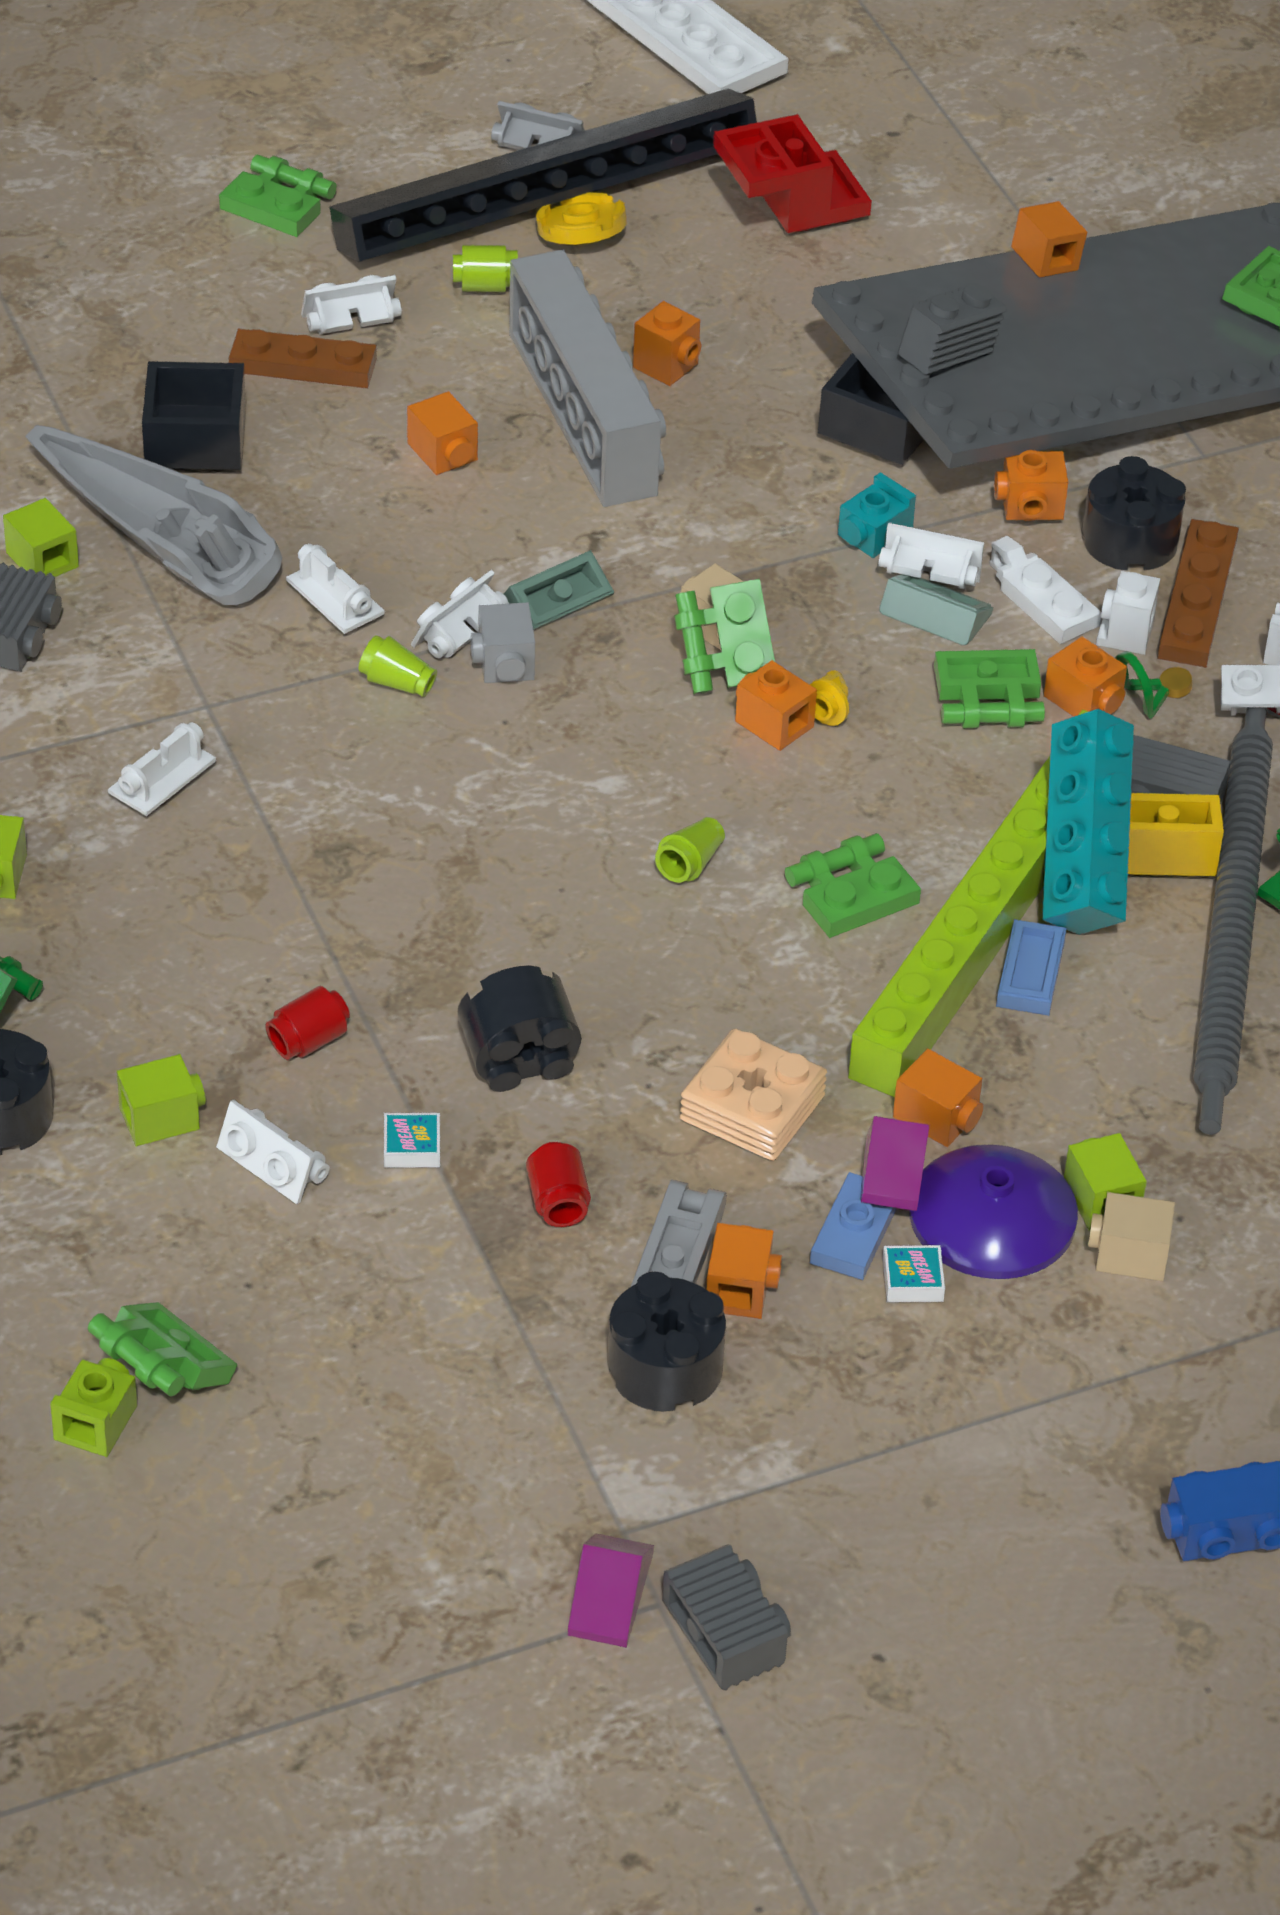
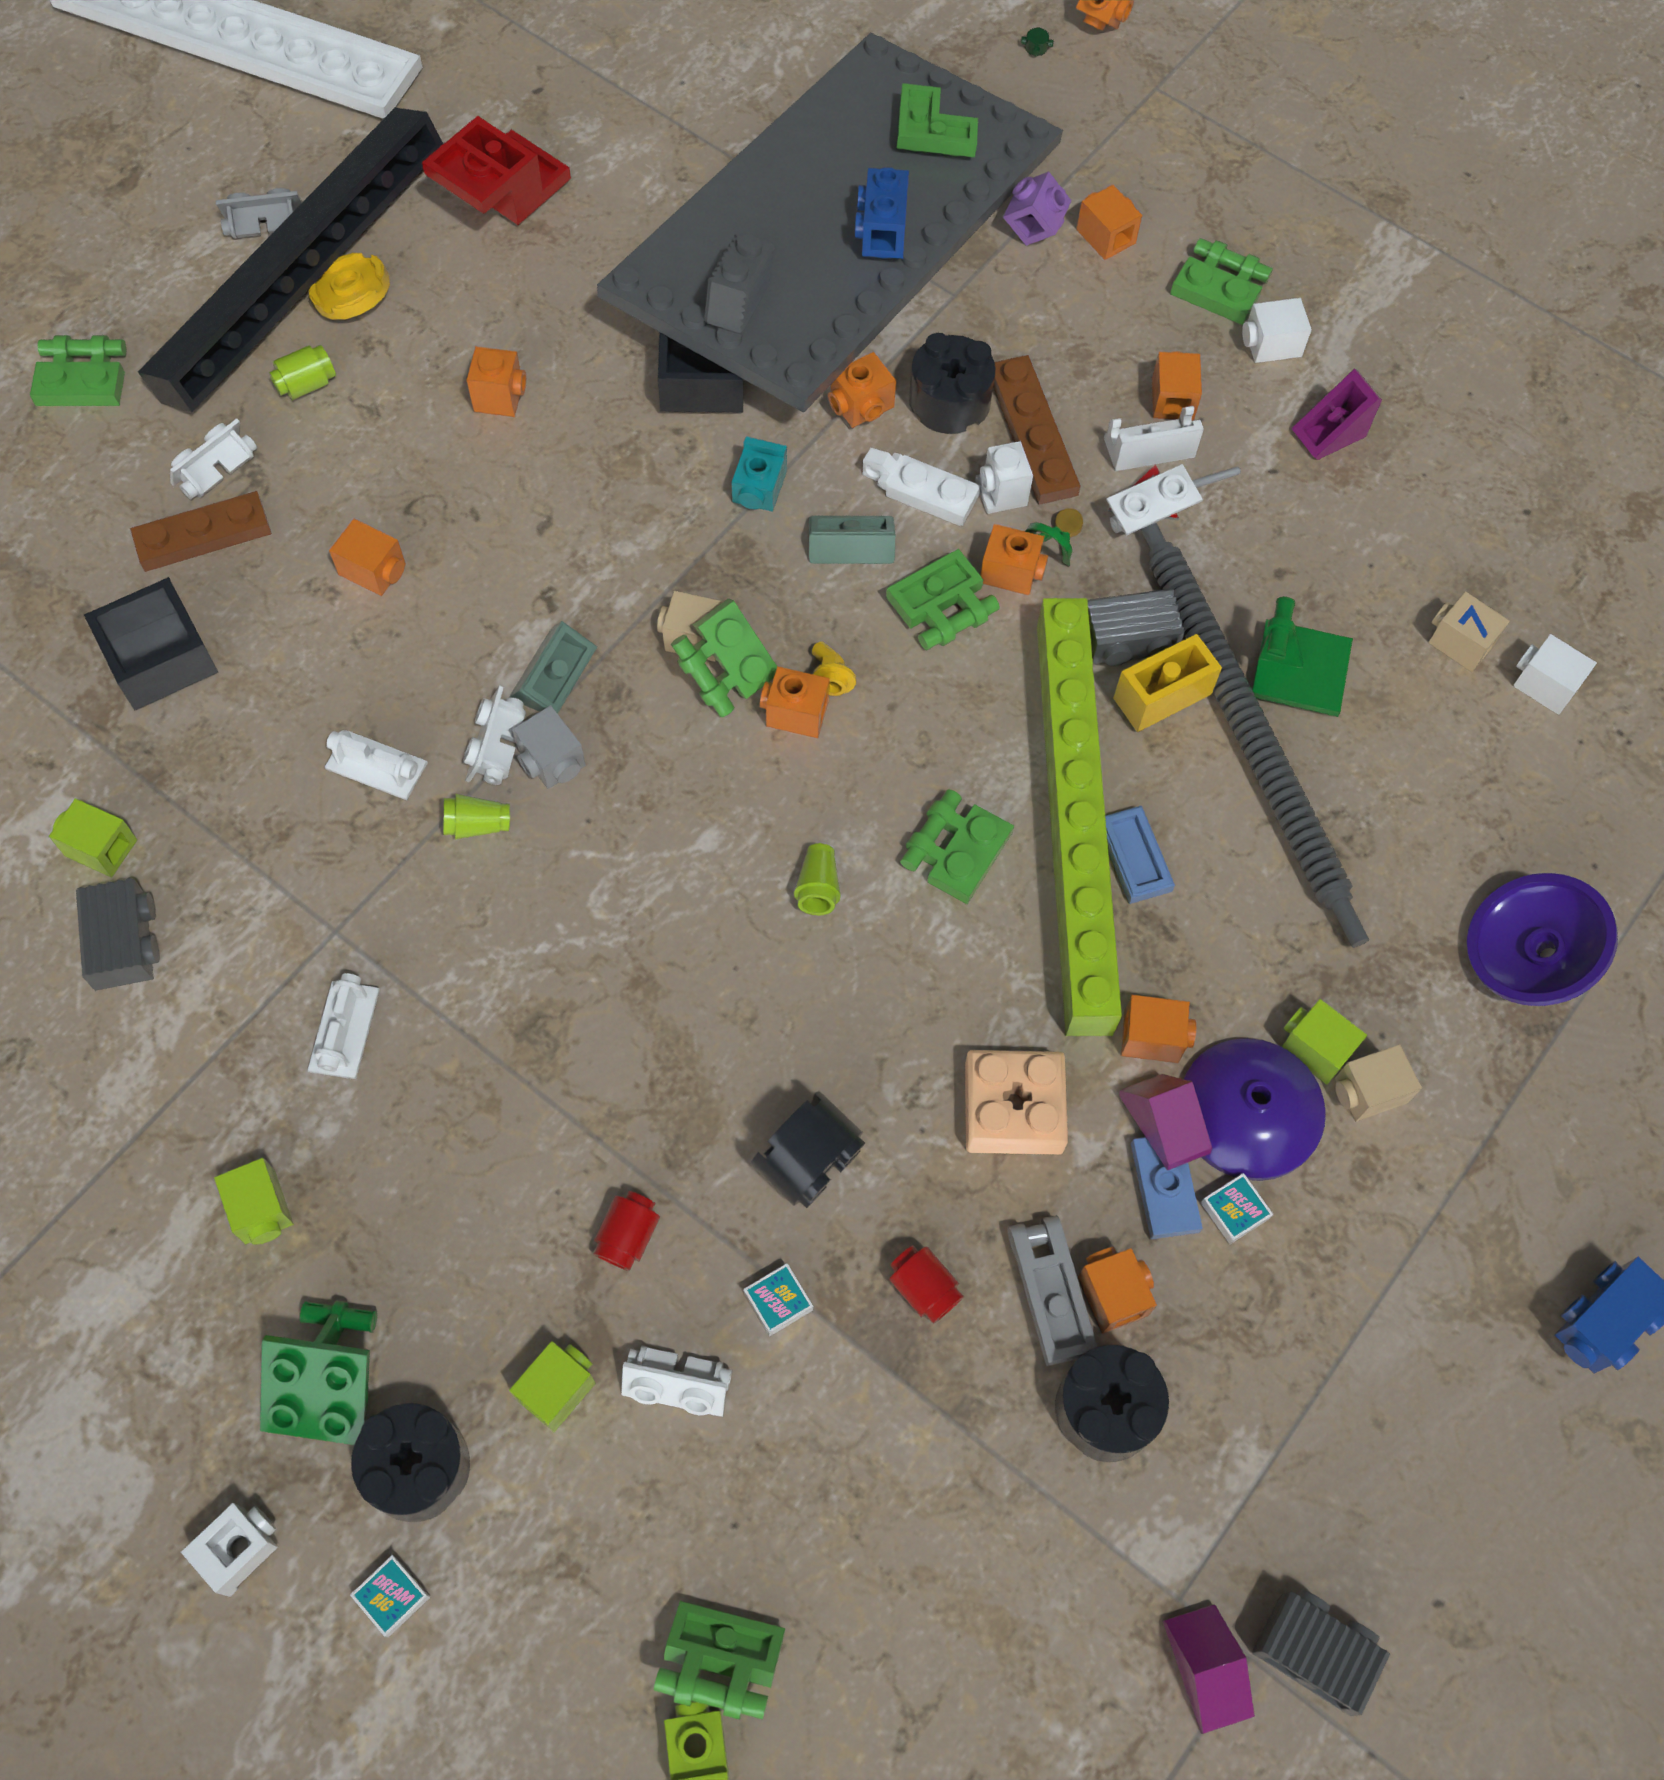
camera: 30 degrees left, 20 degrees up
light grey piece [25,425,282,605] -> none
light grey brick [509,249,666,507] -> none
white hinge [879,523,984,589] -> none
orange brick [1011,201,1087,278] -> none
teal brick [1042,709,1134,935] -> none
none -> blue brick [855,168,909,259]

